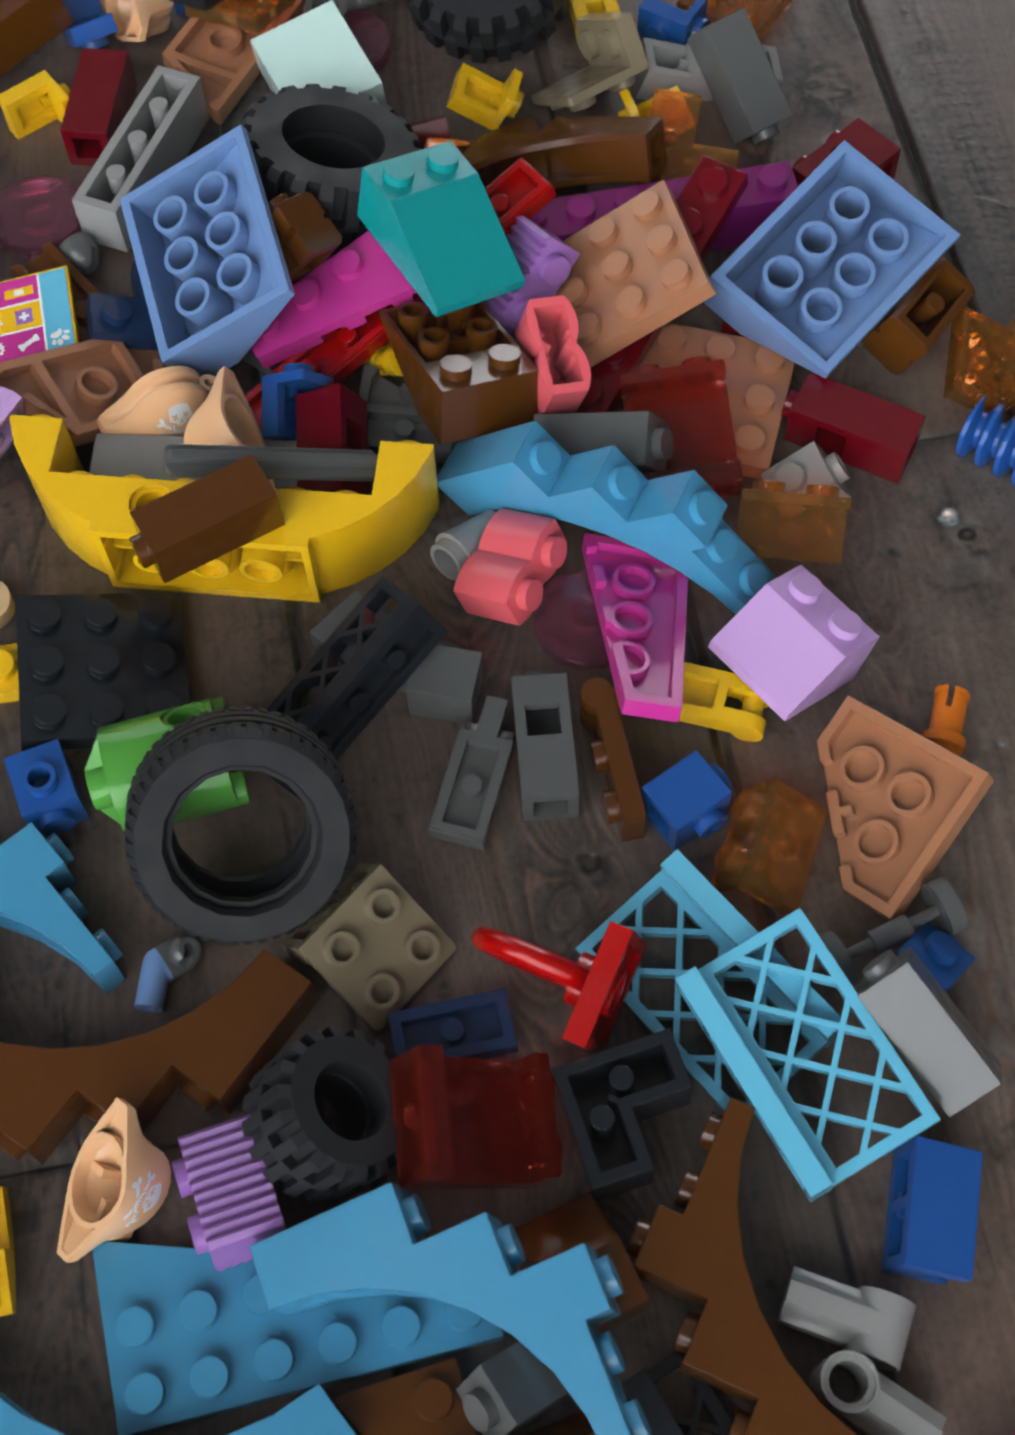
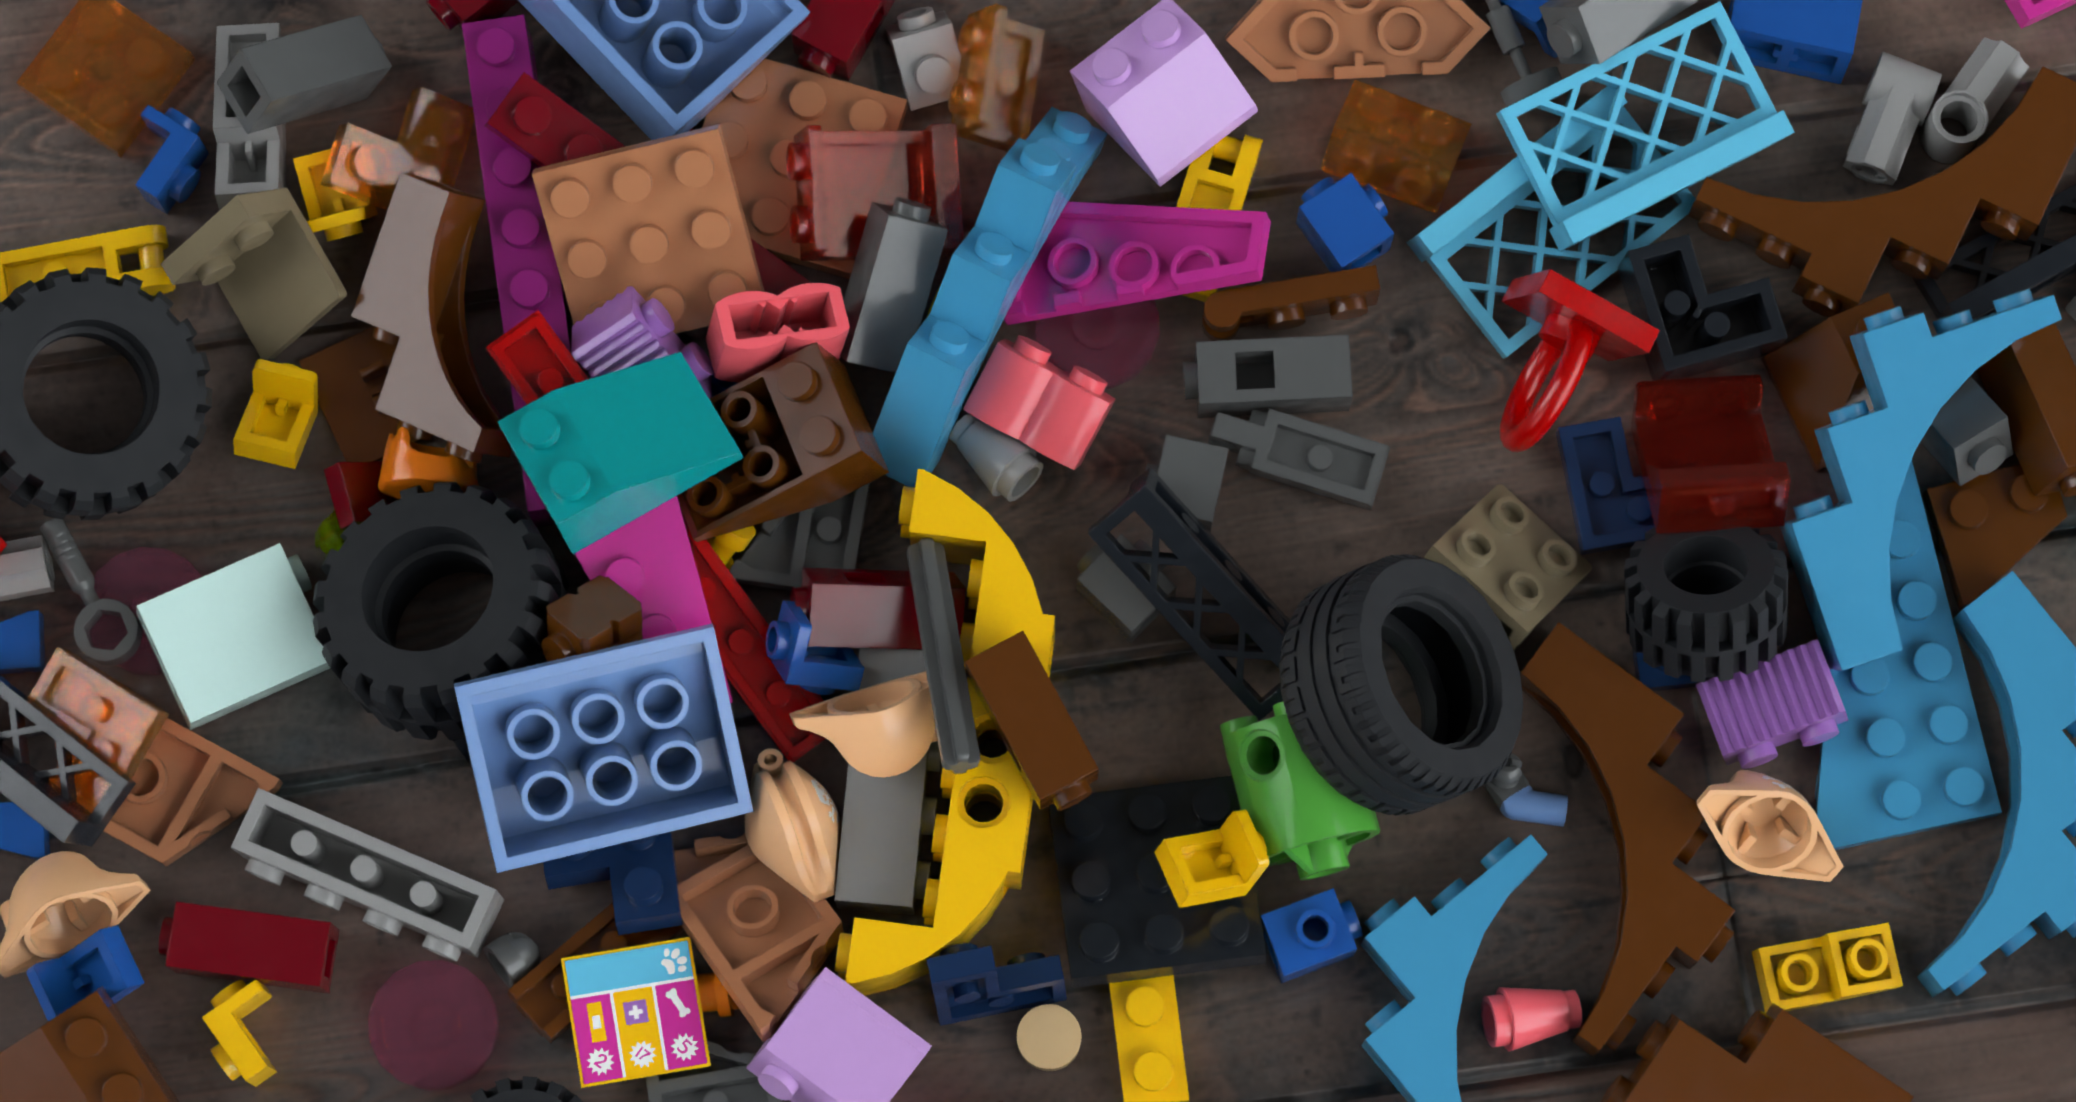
camera: 90 degrees left, 15 degrees up
none -> dark blue plate [927,943,1067,1026]
none -> yellow bracket [1154,809,1269,908]

